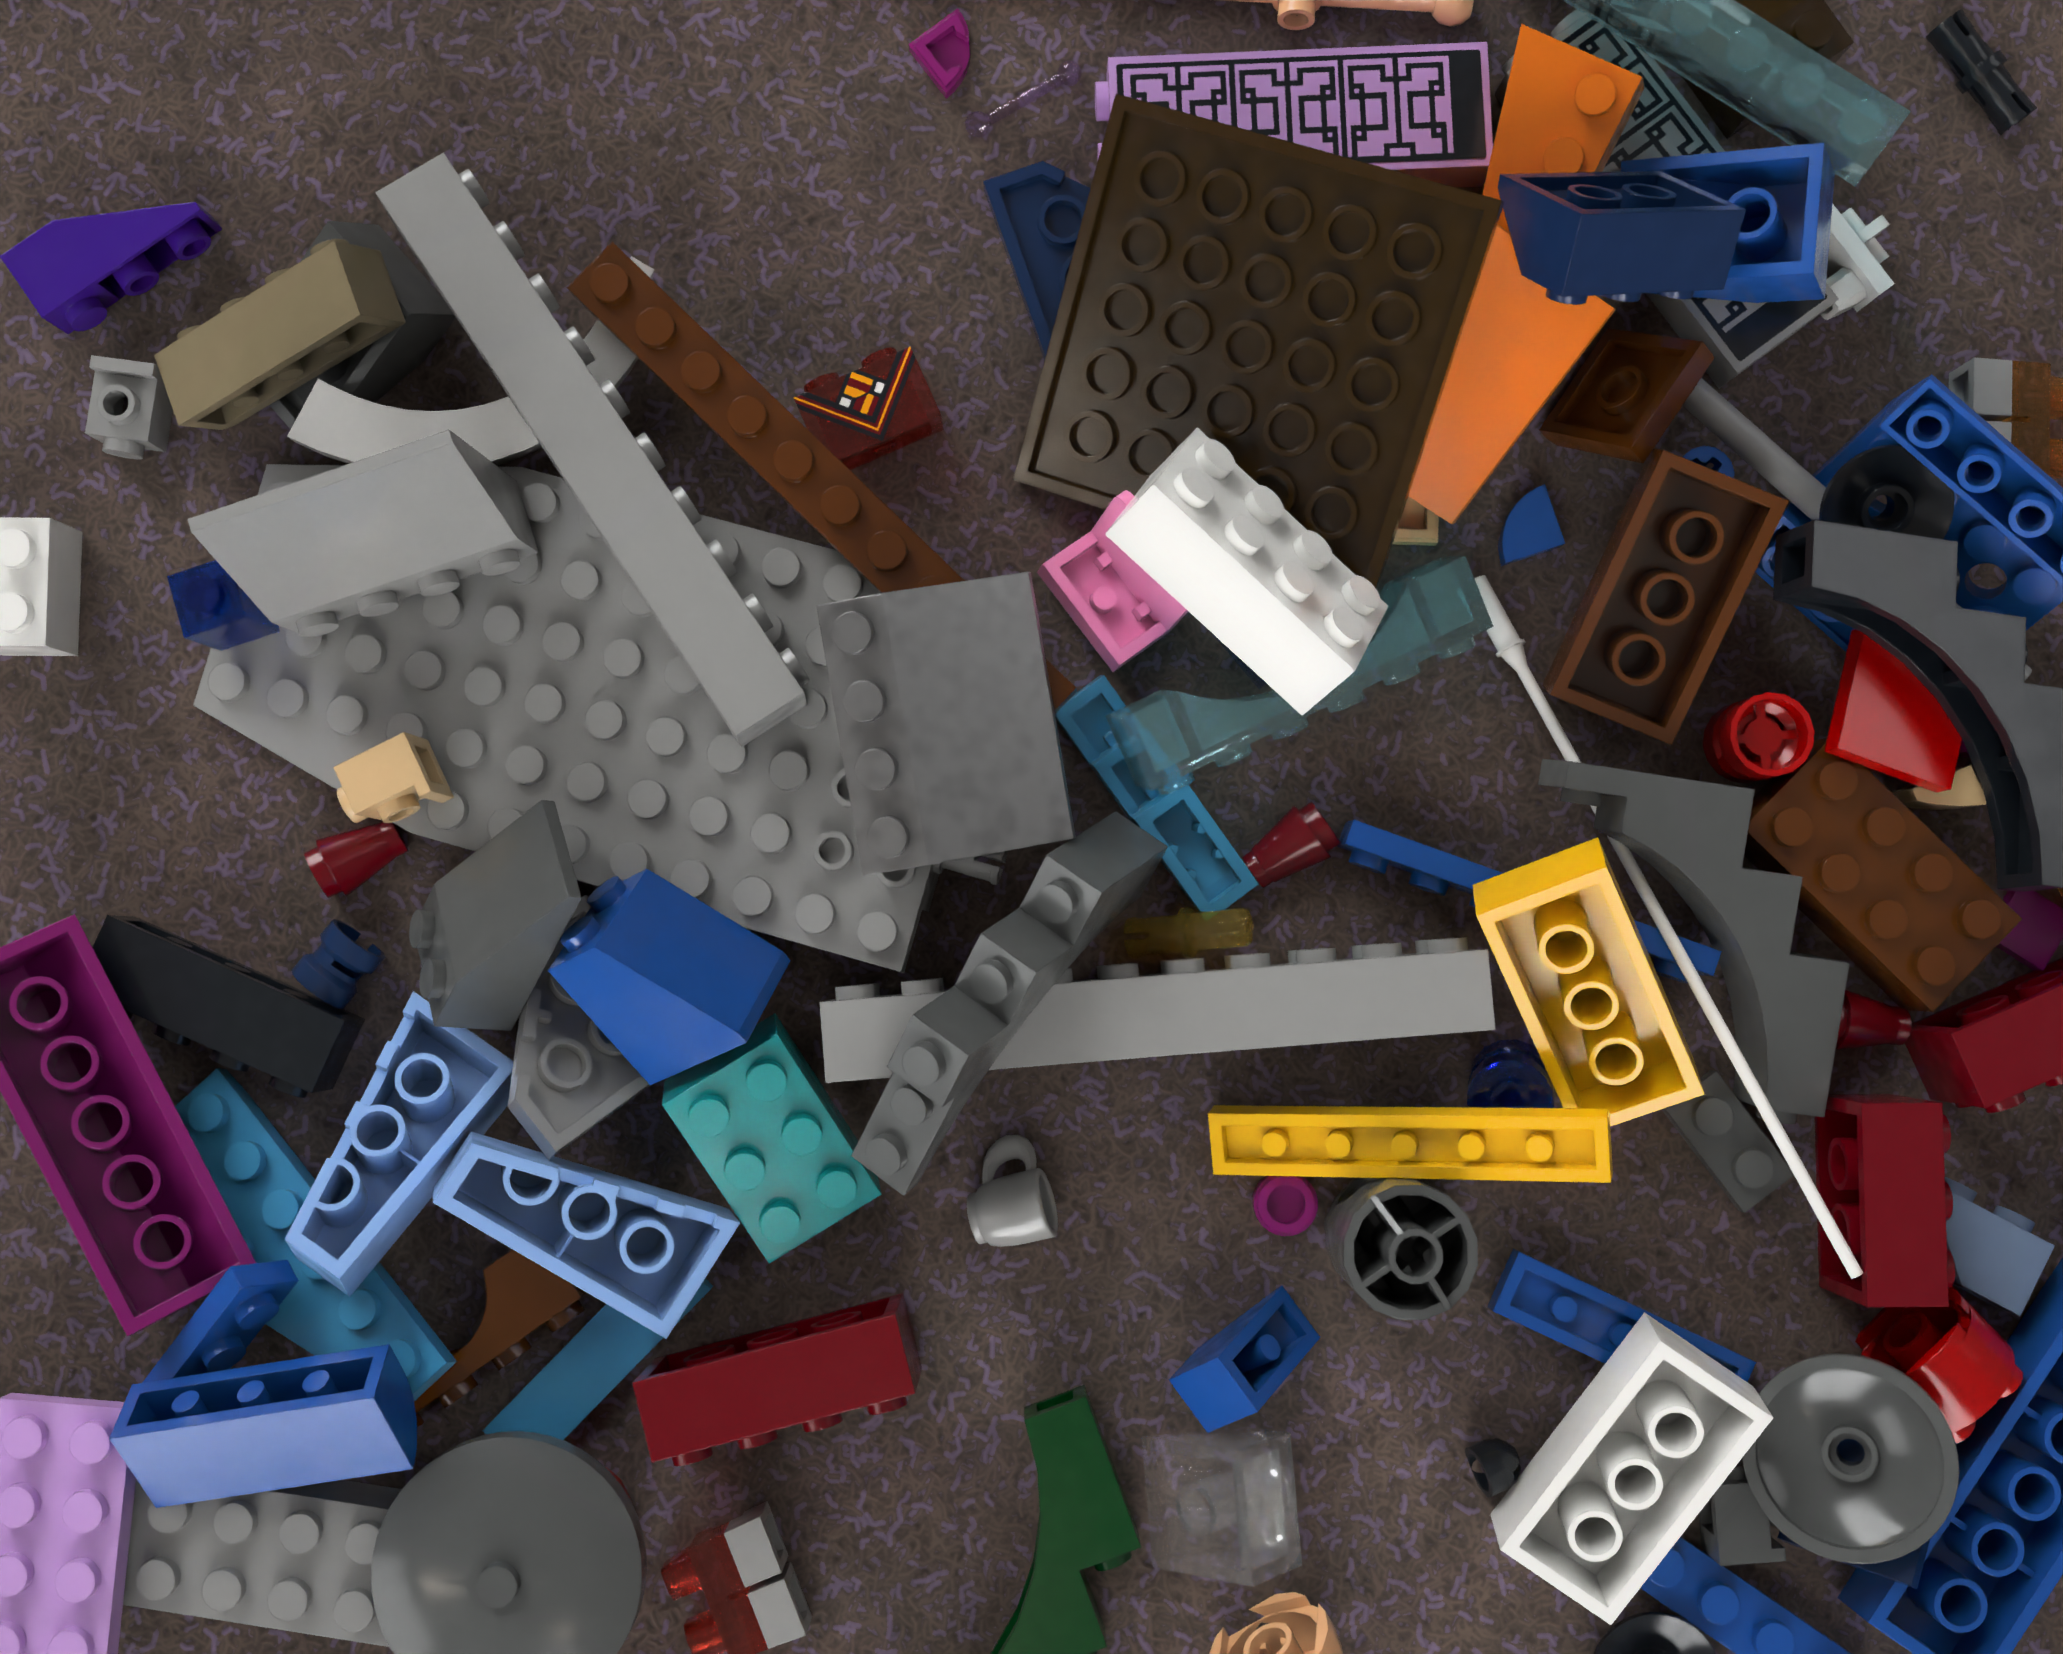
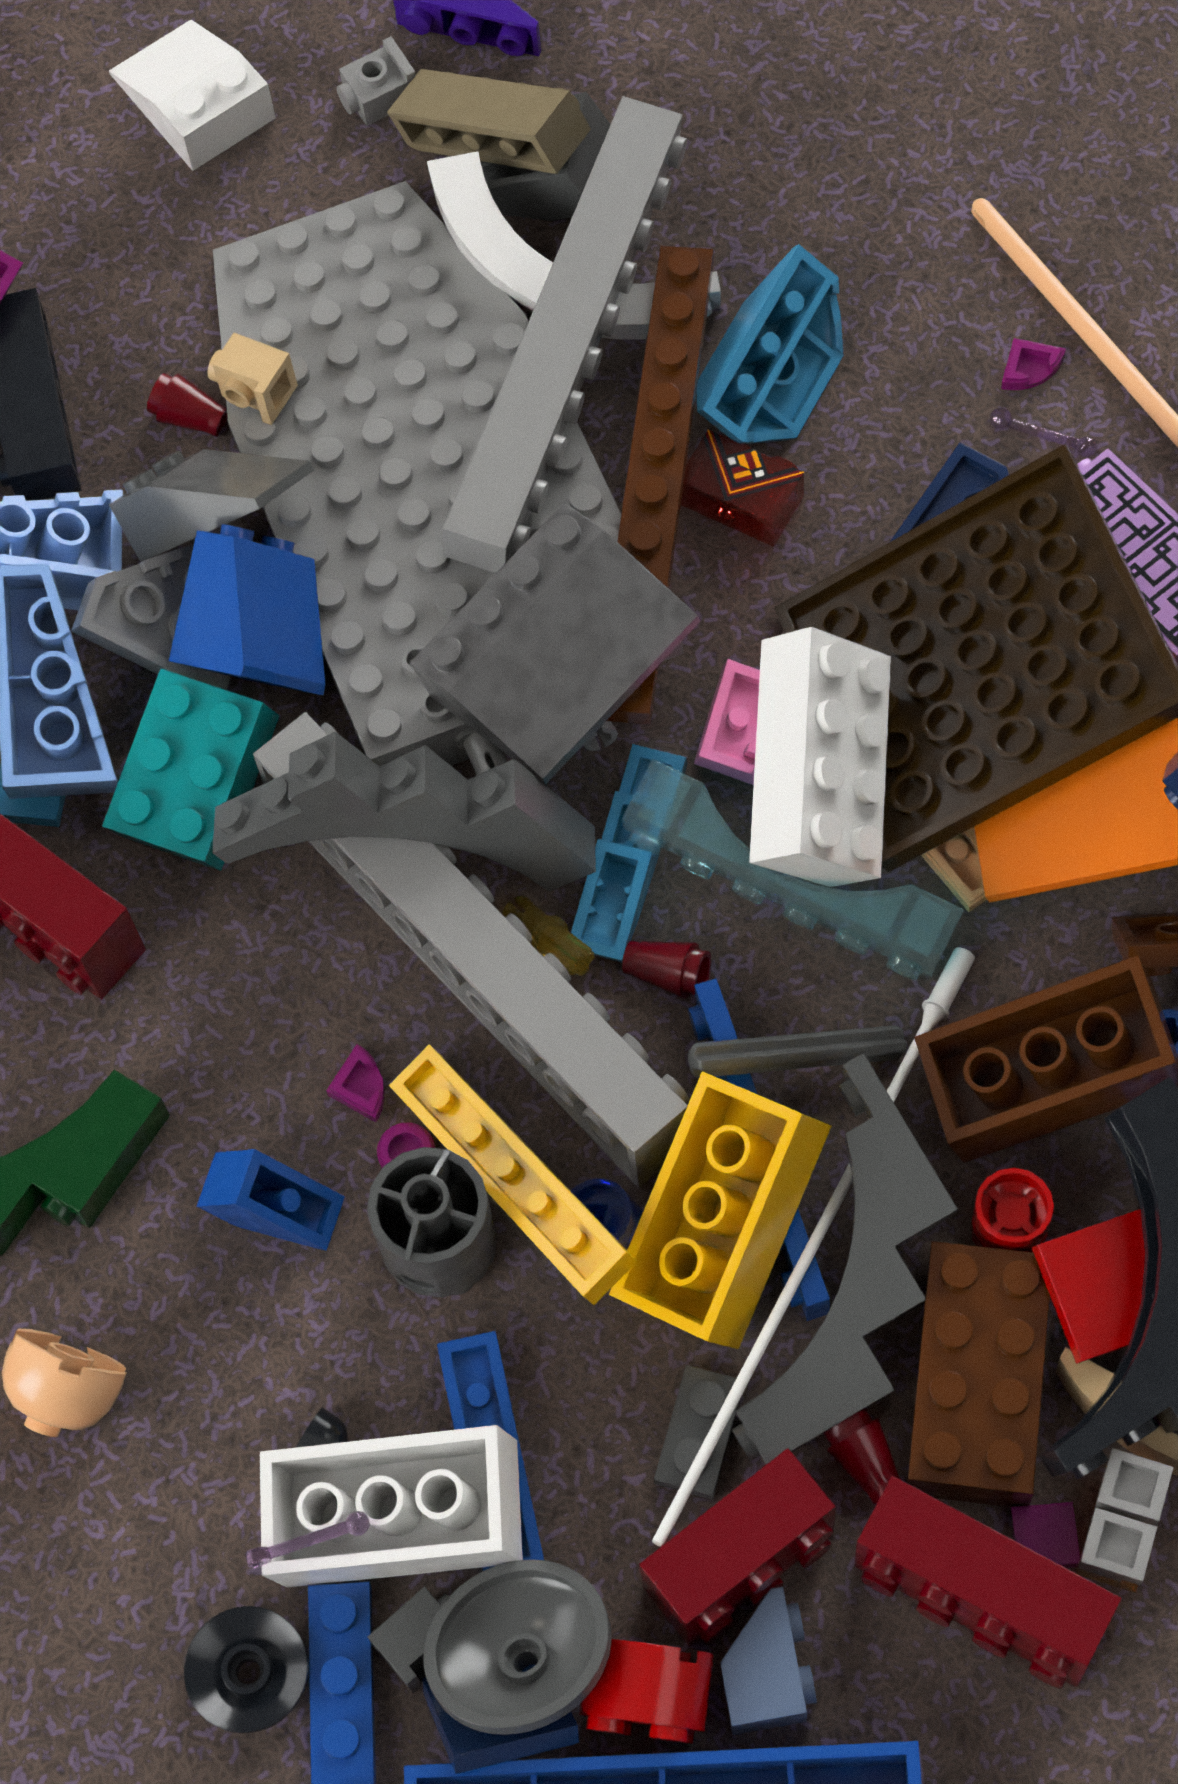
camera: 60 degrees right, 20 degrees down
clear blue brick [167,560,280,651] -> none
light grey slope [188,430,538,637] -> none
dark blue wheel [291,919,386,1009] -> none
light grey piece [967,1134,1058,1247] -> none
clear slope [1142,1427,1302,1587] -> none
blue tile [1498,484,1565,566] -> none
none -> clear purple hinge [245,1511,370,1567]
none -> magenta tile [326,1044,385,1122]
none -> dark grey axle [687,1025,907,1078]
none -> dark azure wedge [696,244,844,445]

